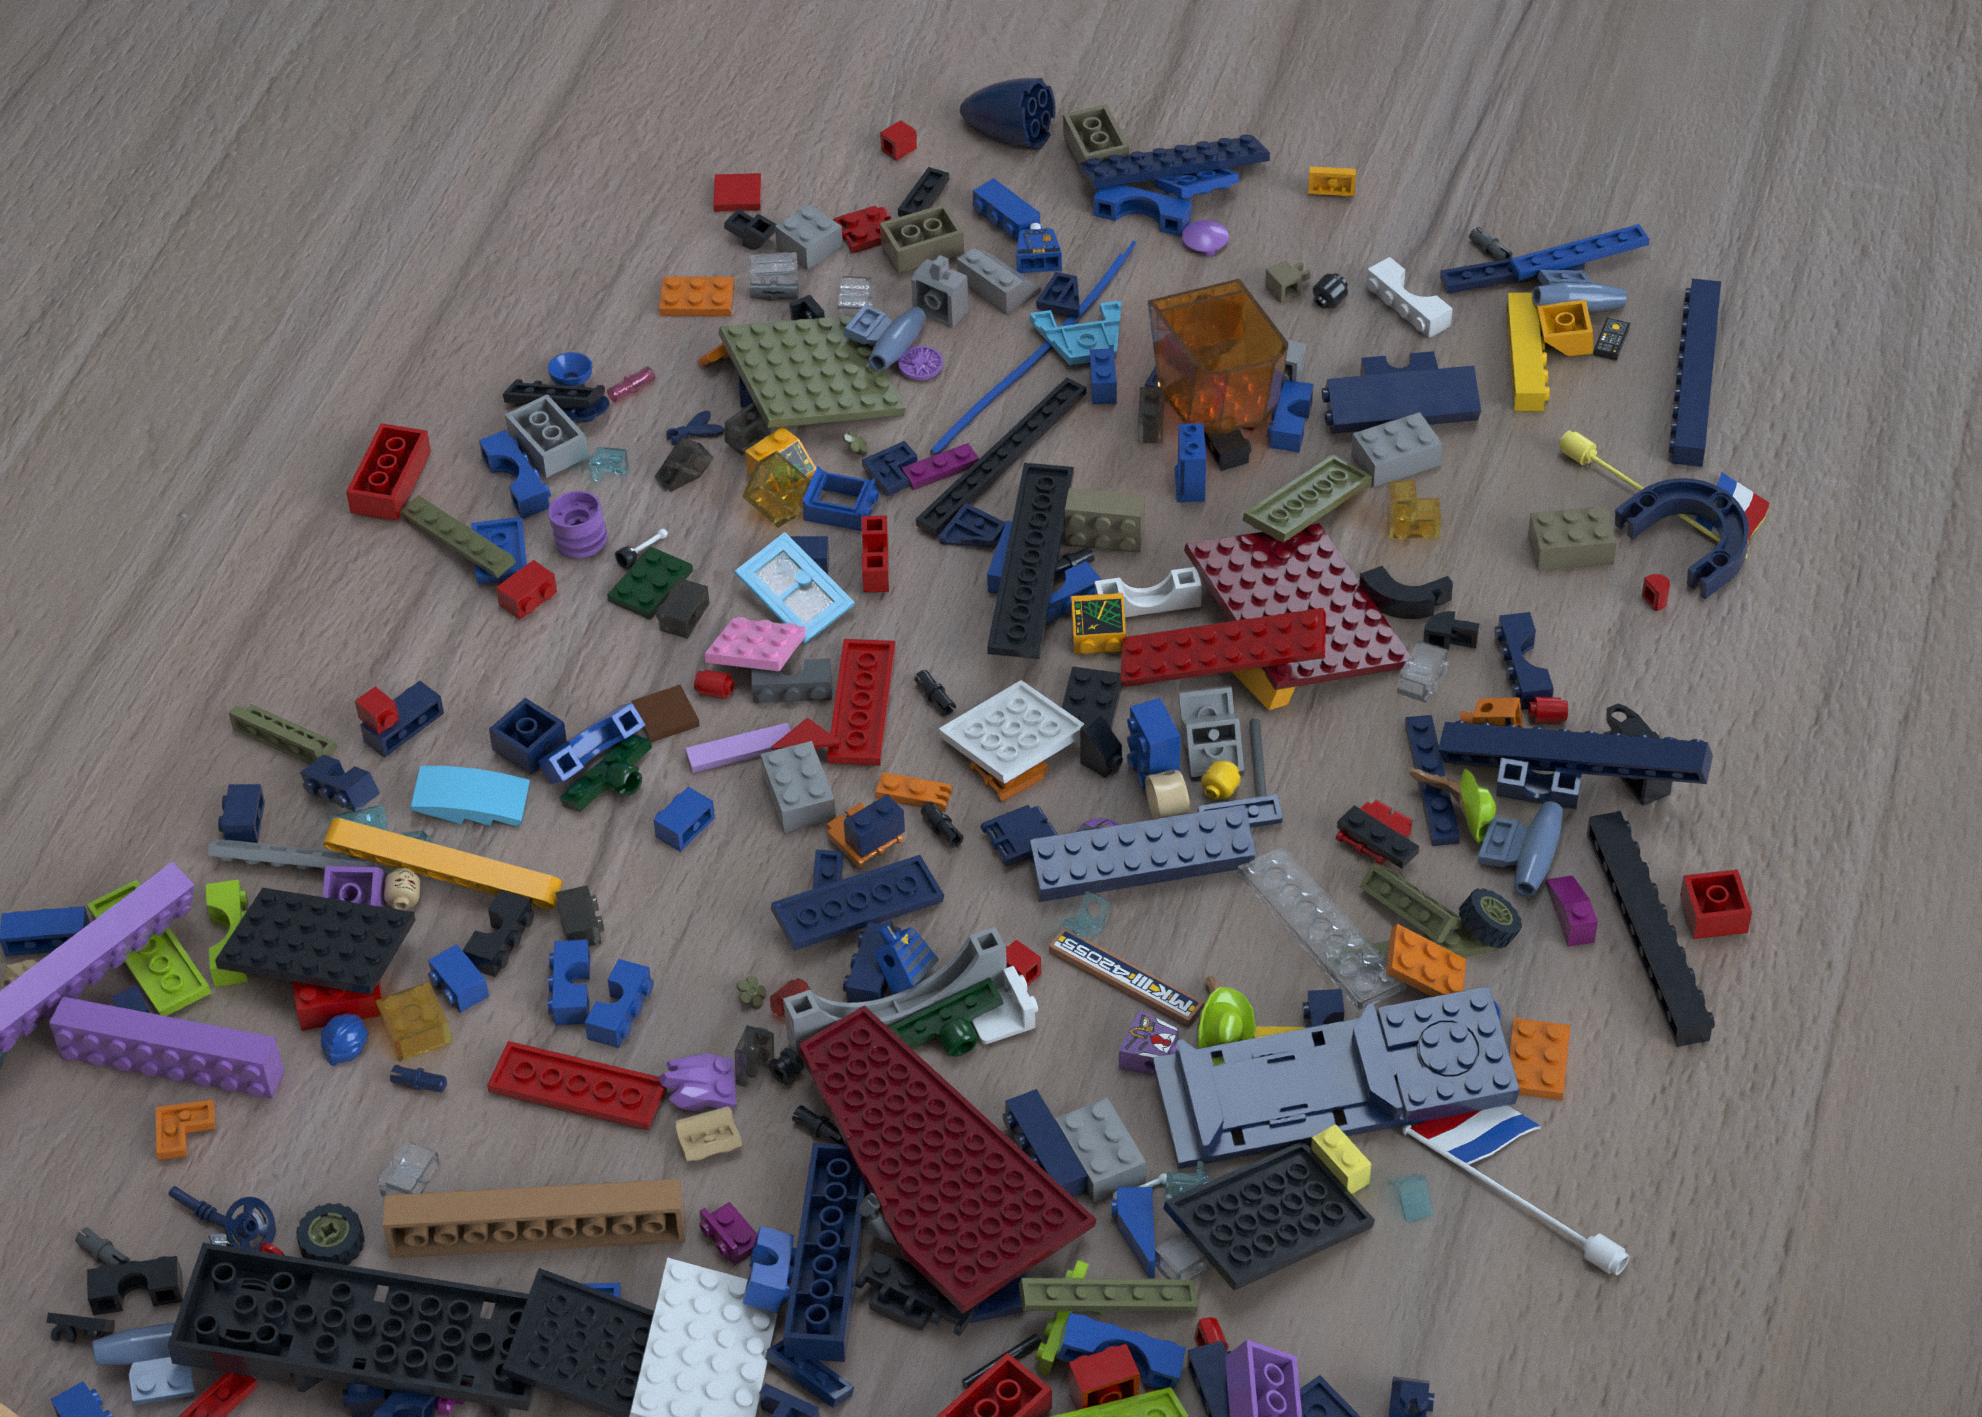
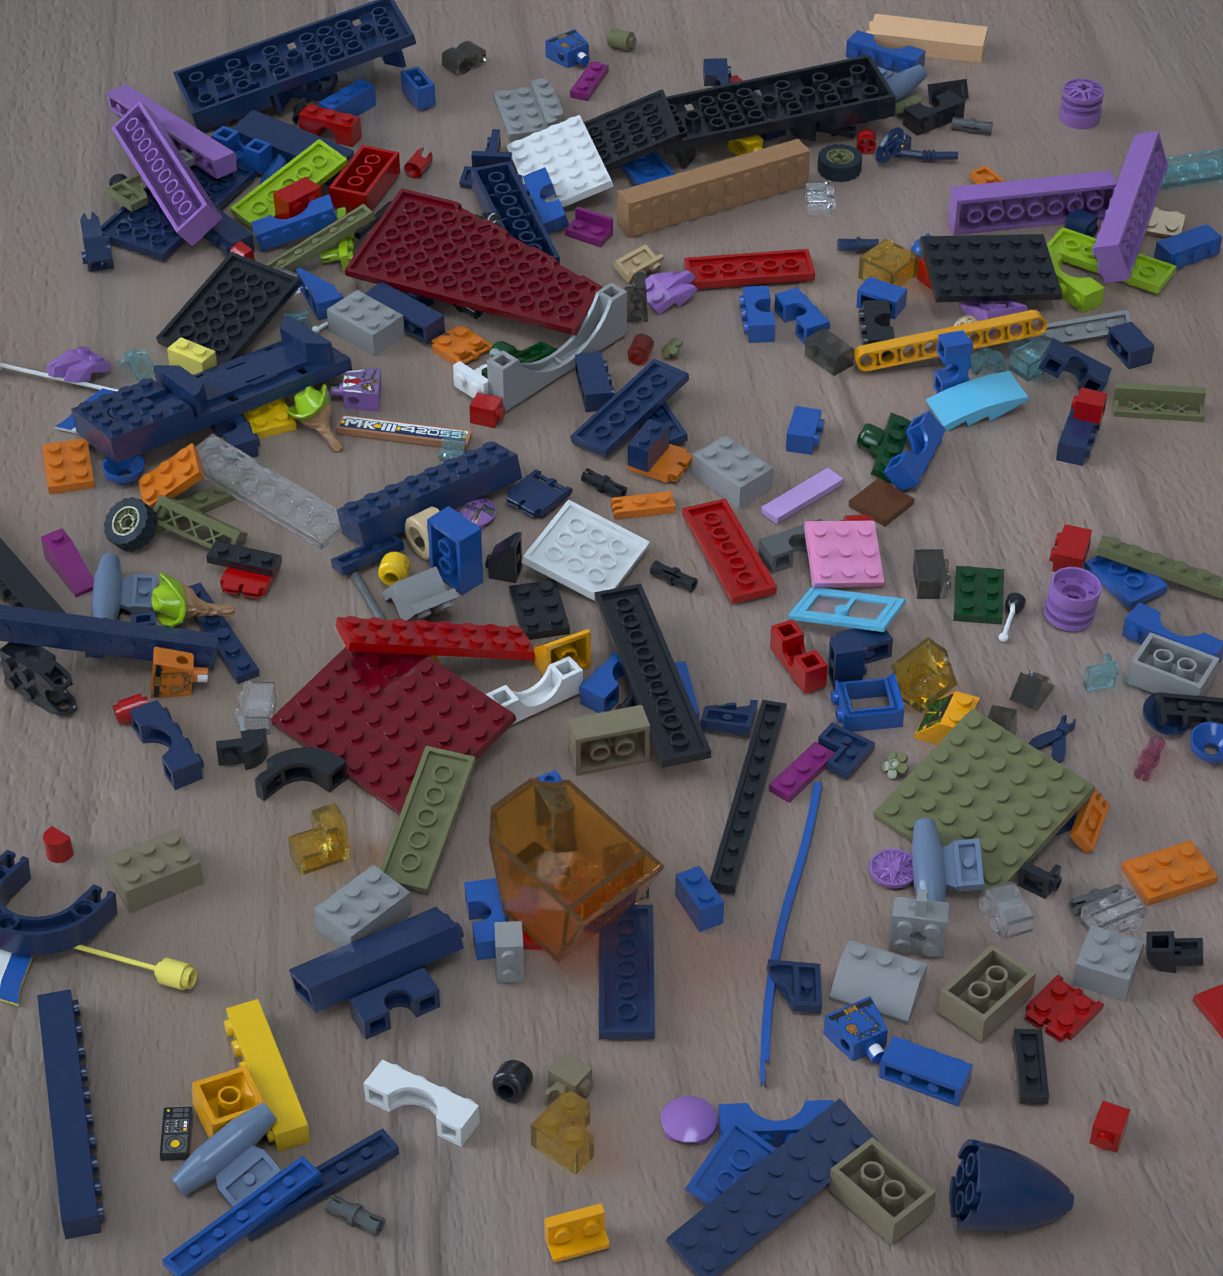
camera: 155 degrees right, 5 degrees down
dark blue brick [489,698,567,774] -> none
red tile [771,718,842,751] -> none
blue torso [875,921,939,994] -> none
medium azure wing [1030,301,1122,365] -> none
none -> medium lavender plate [45,346,111,383]
none -> orange plate [431,326,493,365]
none -> clear yellow brick [530,1088,594,1175]
none -> dark blue brick [827,633,868,690]
none -> olive animal [895,95,925,114]
none -> blue arch [933,330,973,394]

